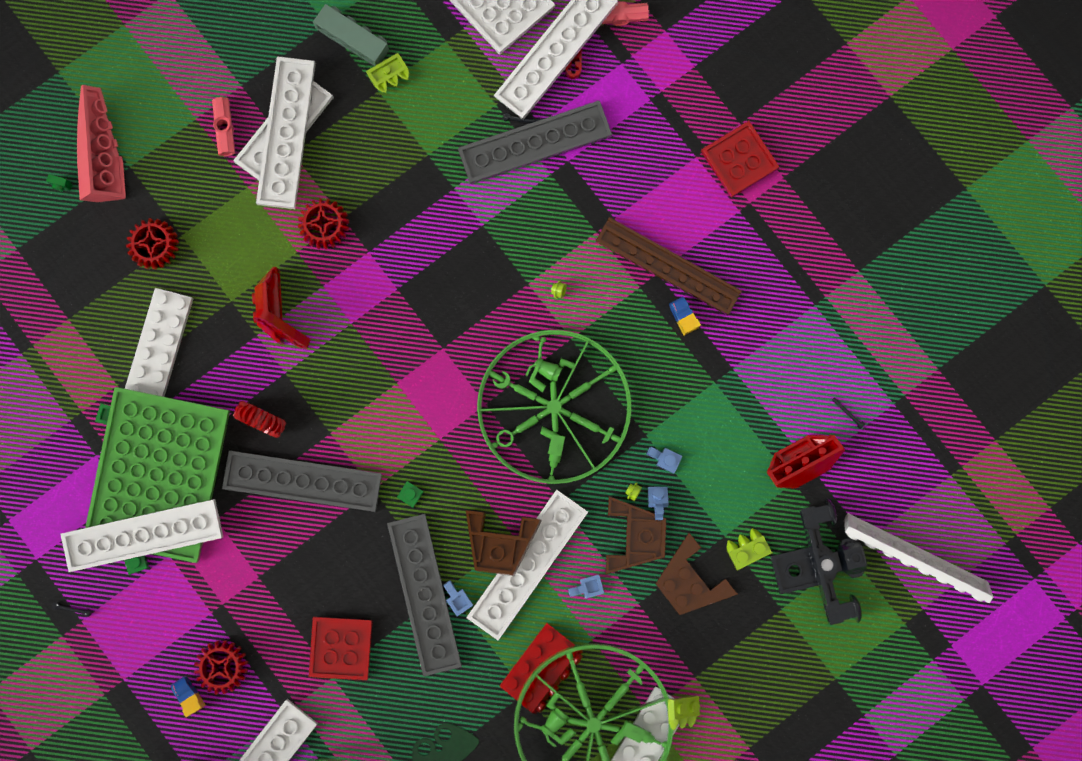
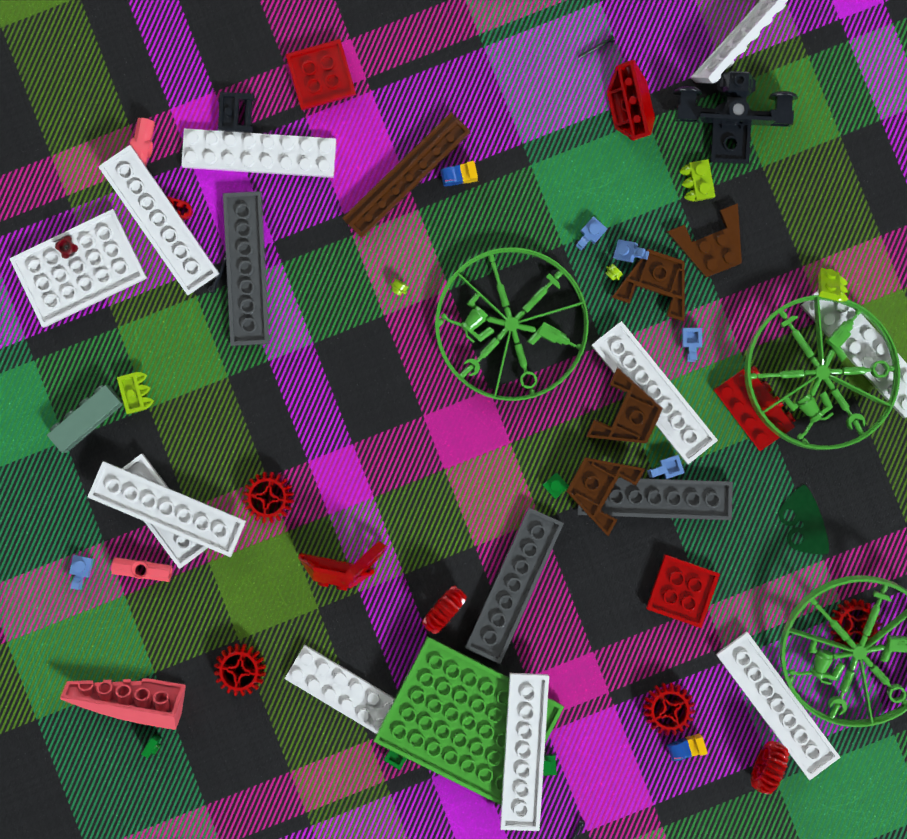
camera: 70 degrees left, 5 degrees up
none -> medium blue plate [69,555,94,590]
none -> white plate [181,129,337,178]
none -> black plate [218,92,255,133]
none -> reddish brown wing [566,458,645,536]

